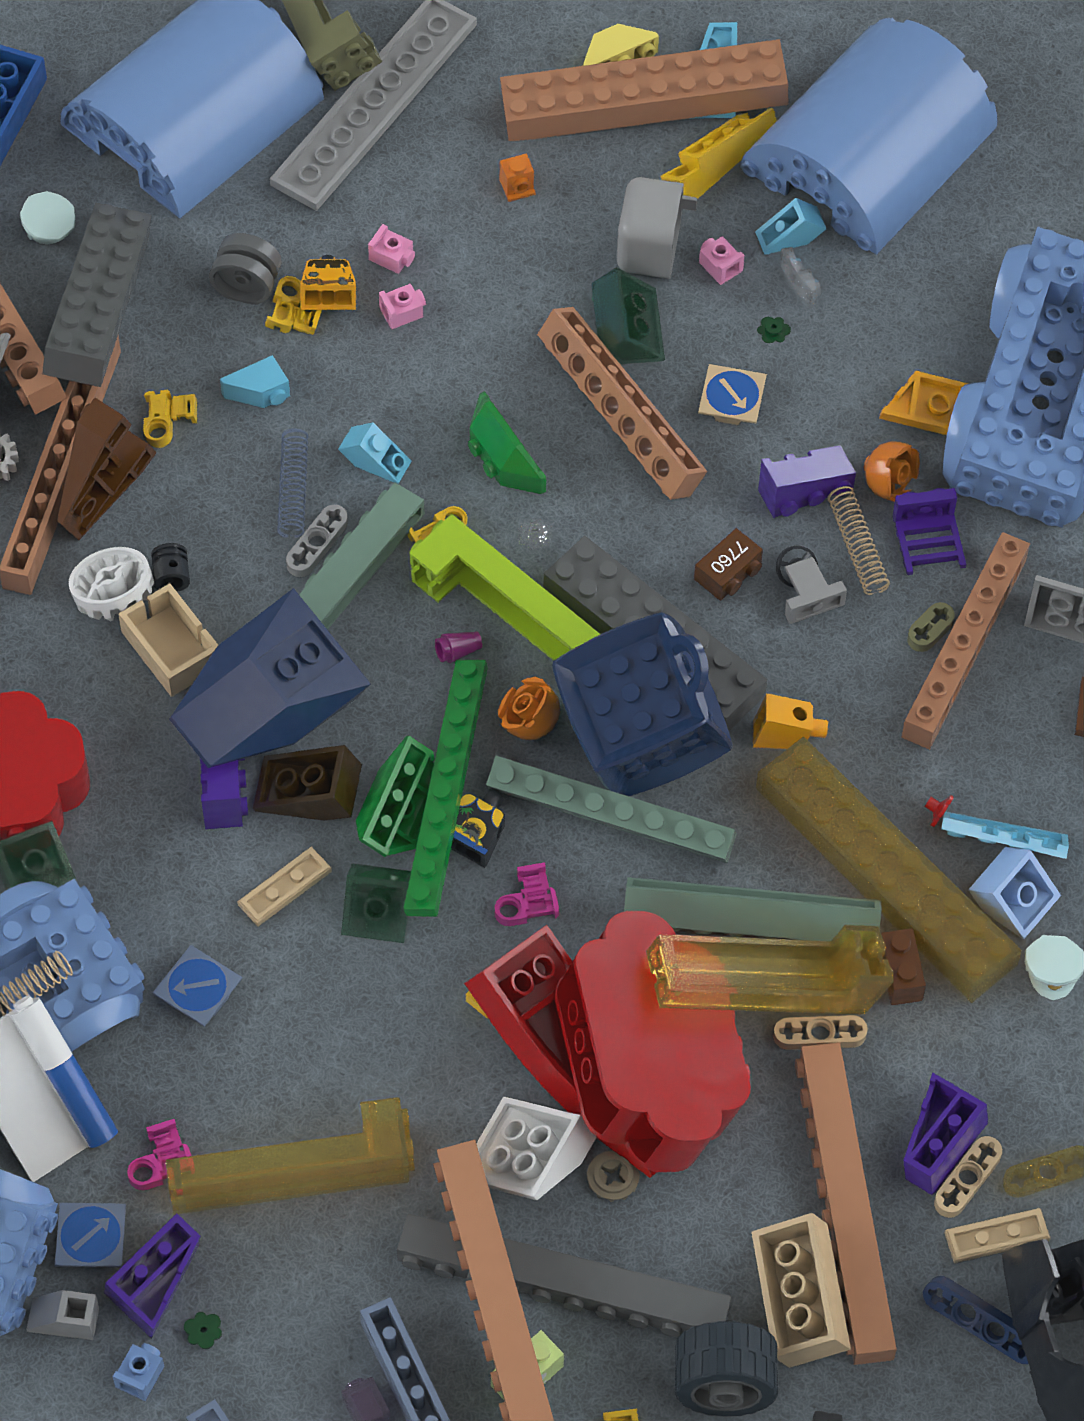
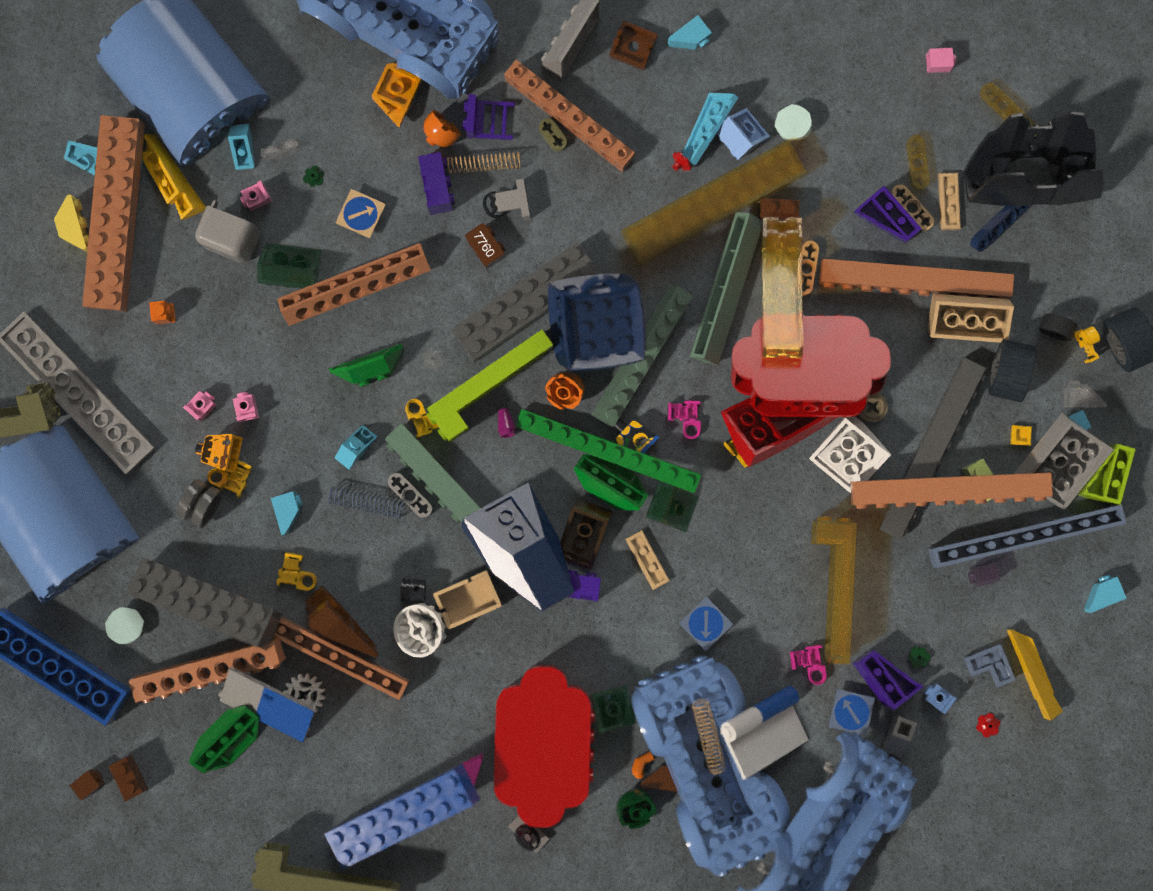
camera: 75 degrees left, 25 degrees up
light orange torso [753,693,828,749] -> none

